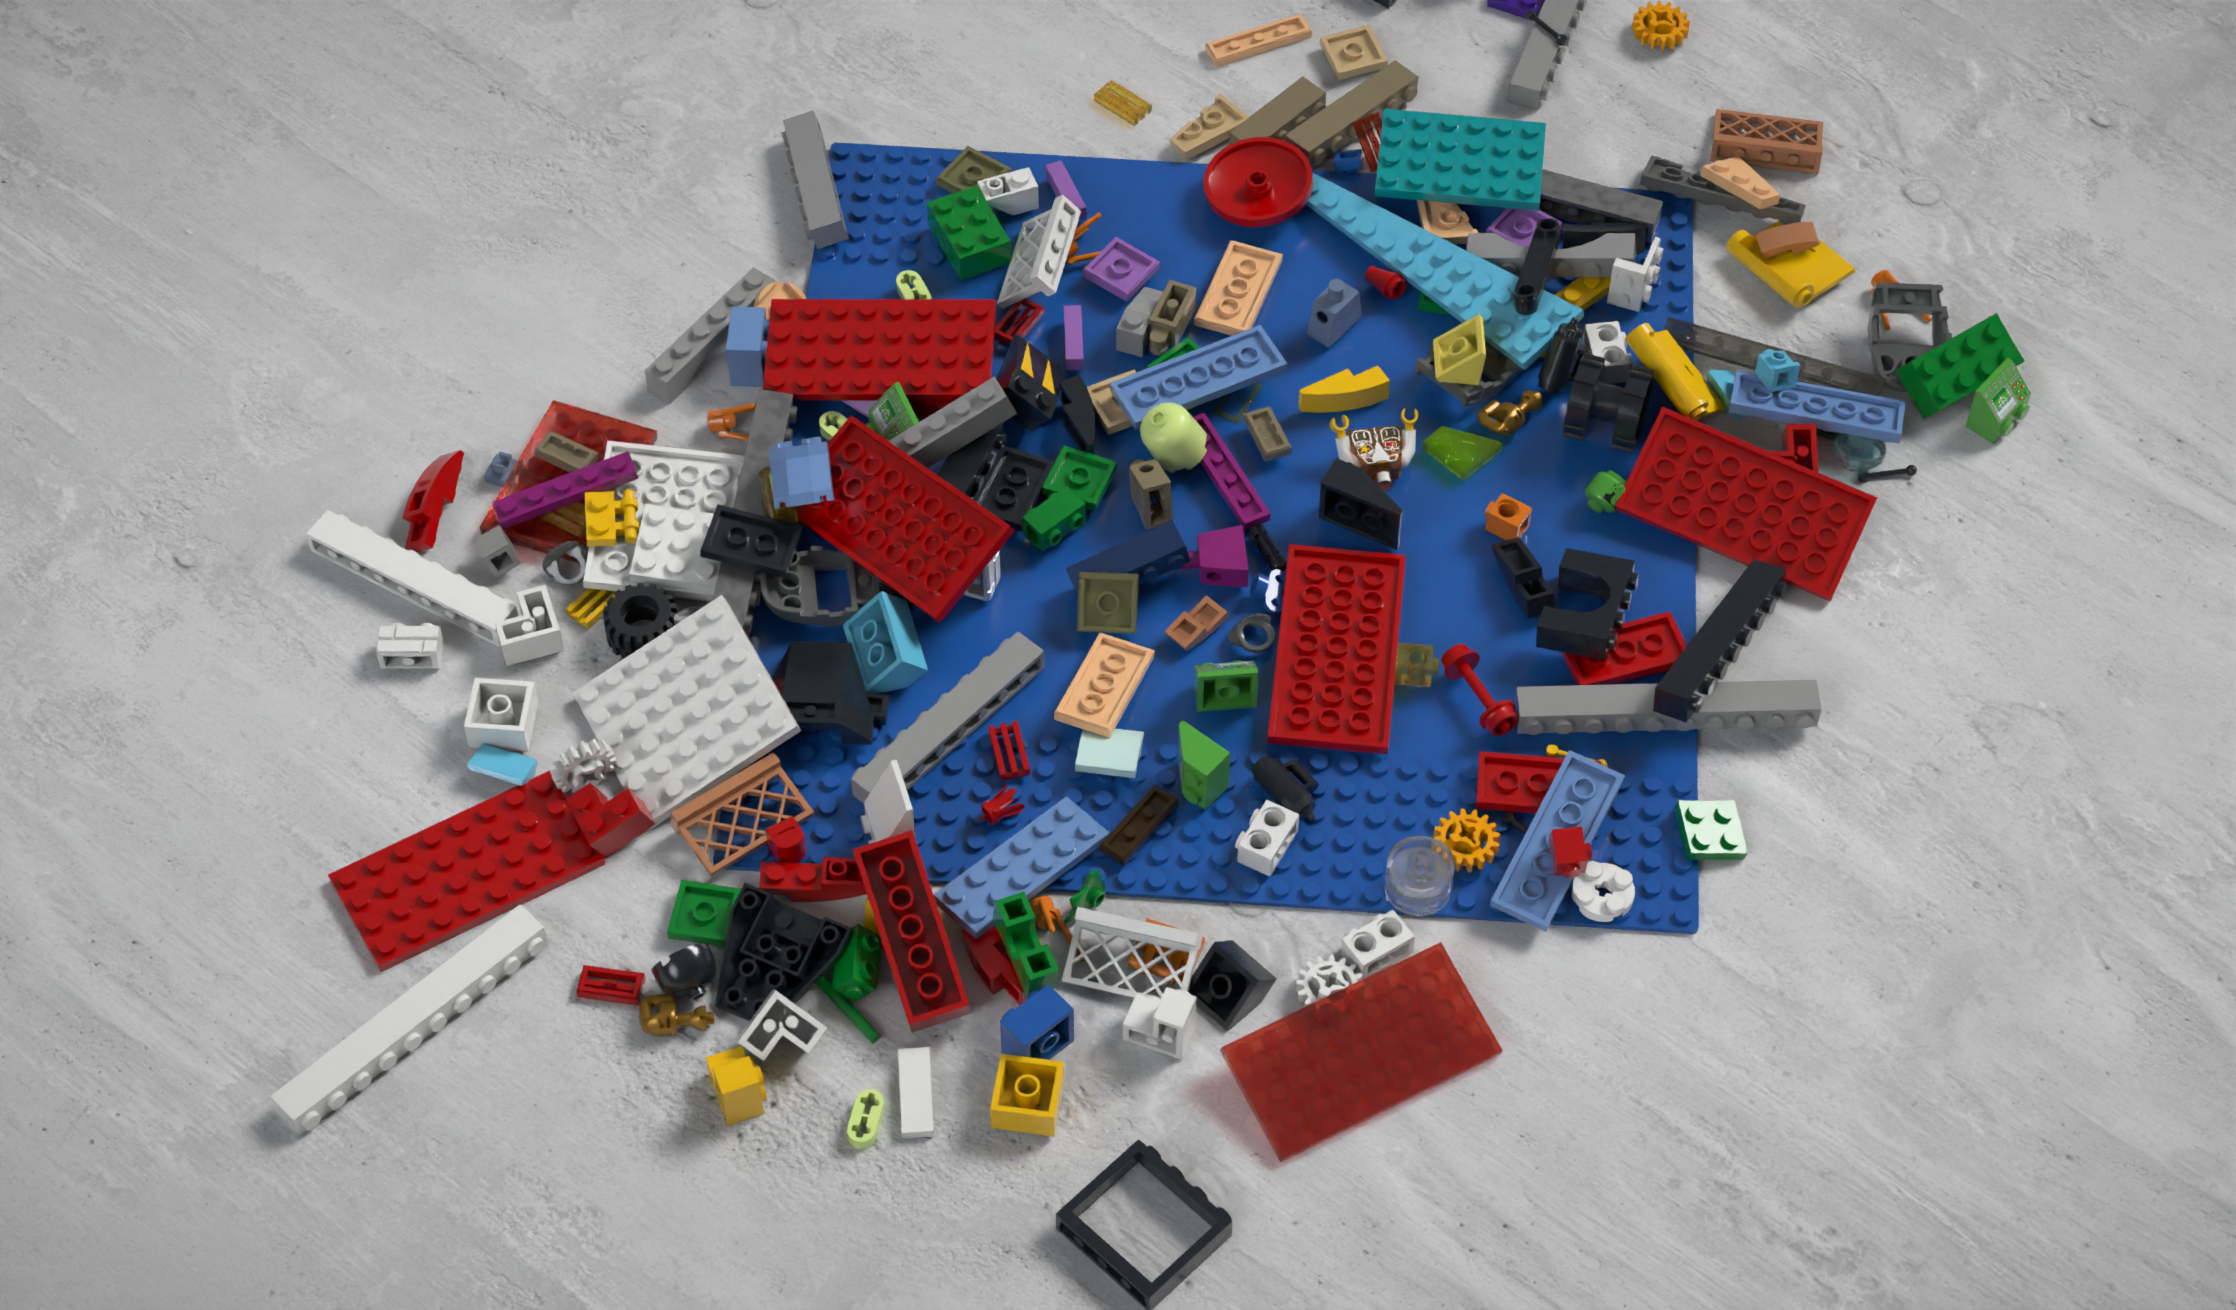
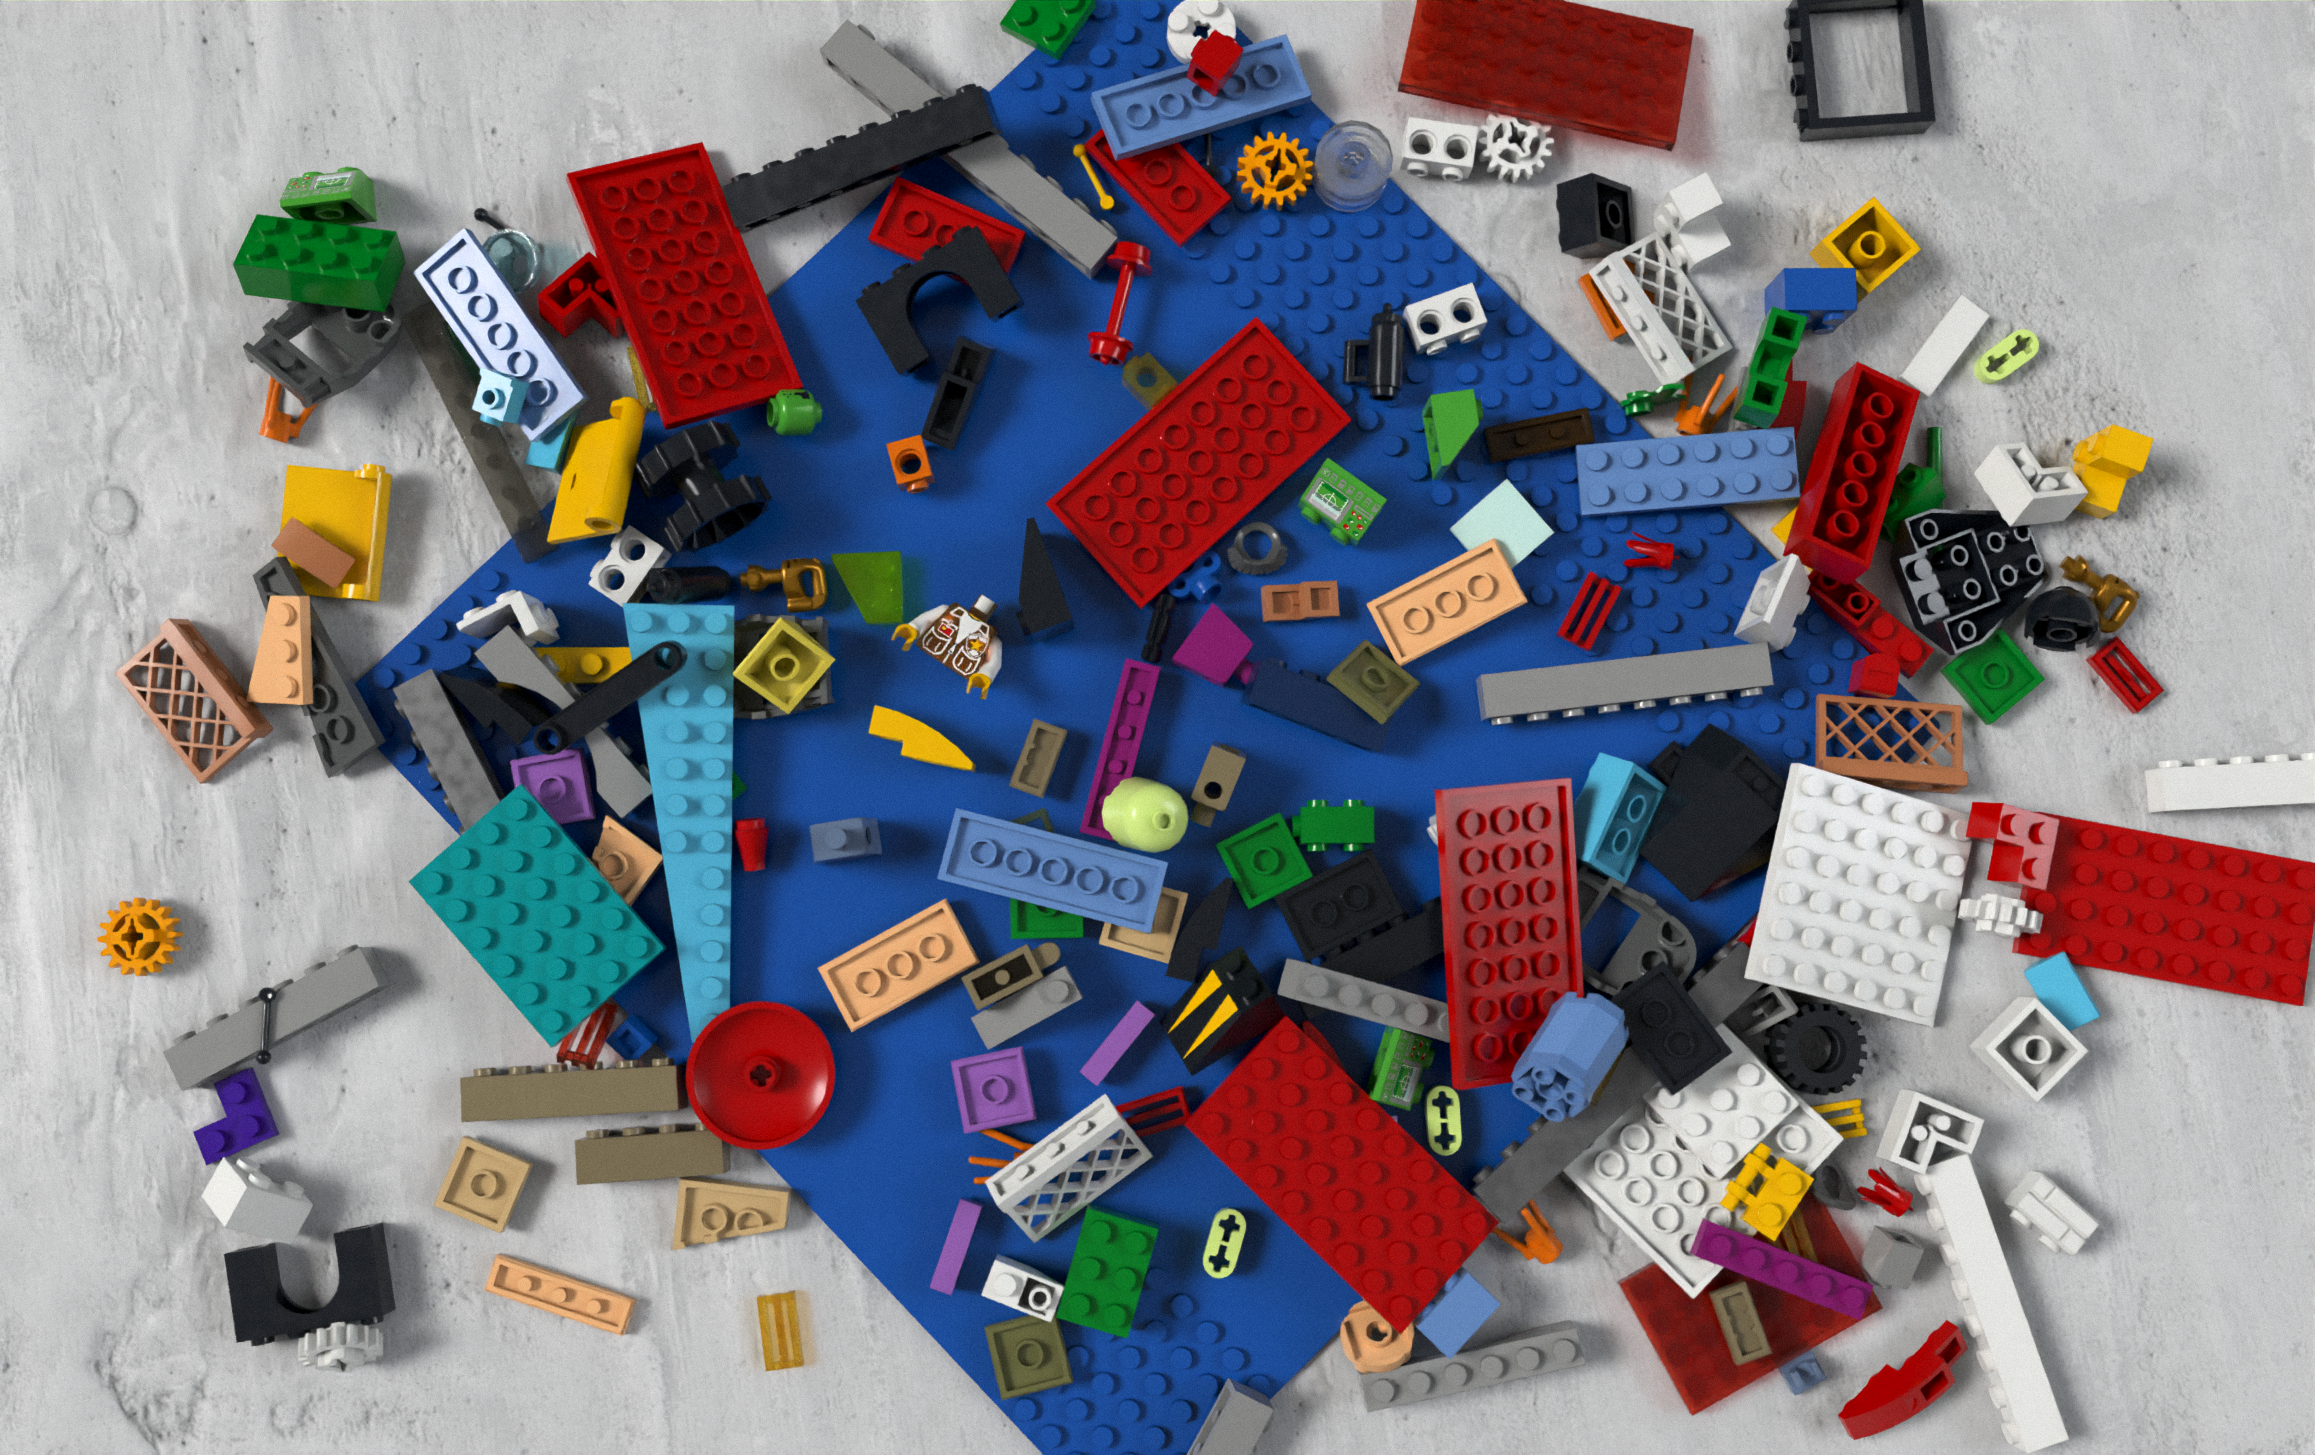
camera: 140 degrees left, 30 degrees up
none -> red piece [1857,1167,1914,1217]

